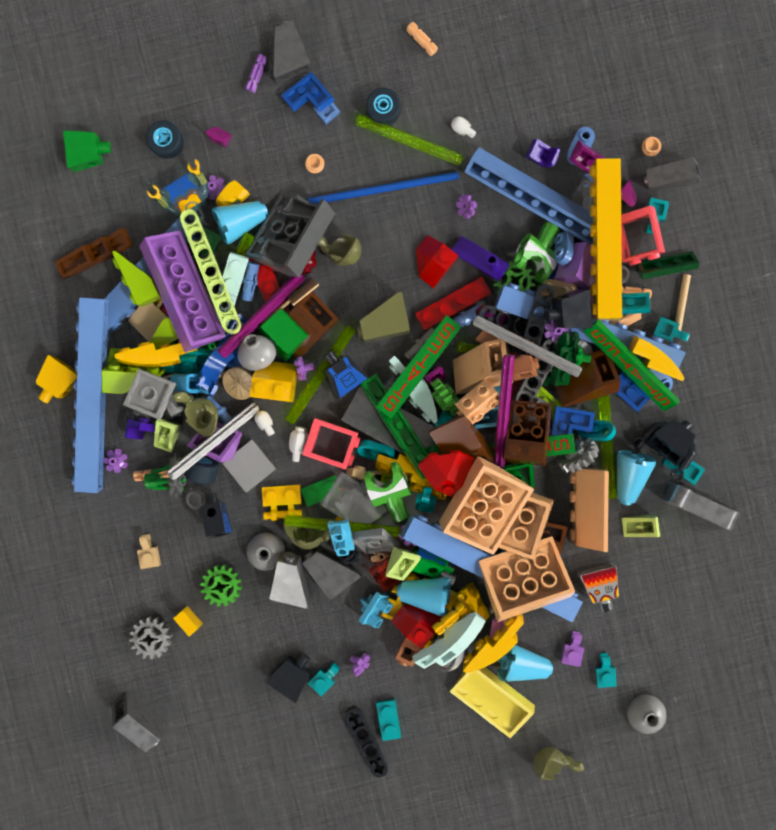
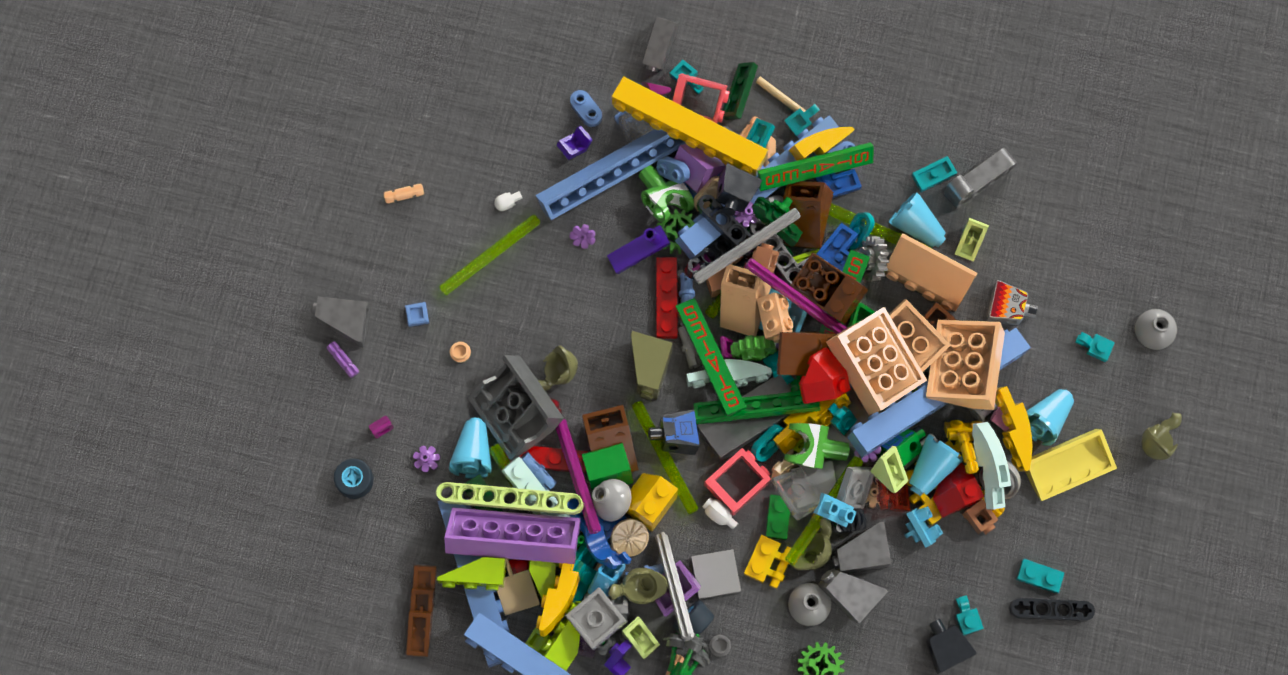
camera: 60 degrees left, 15 degrees down
green torso [63,131,112,172] -> none
torso [147,159,208,221] -> none
black torso [201,492,232,538] -> none
yellow rock [216,180,250,207] -> none
white cylinder [255,411,275,437] -> none
tan piece [261,278,319,325] -> none
blue plate [281,72,334,113] -> none
medium lavender plant [294,356,314,381] -> none
blue piece [308,171,459,204] -> none
medium lavender plant [350,653,370,677] -> none
black wheel [366,87,401,127] -> none
red slope [416,235,459,289] -> none
medium lavender plate [560,631,584,667] -> none
magenta slope [569,140,606,173] -> none
black torso [633,419,695,480] -> none
light nougat plate [641,137,661,157] -> none

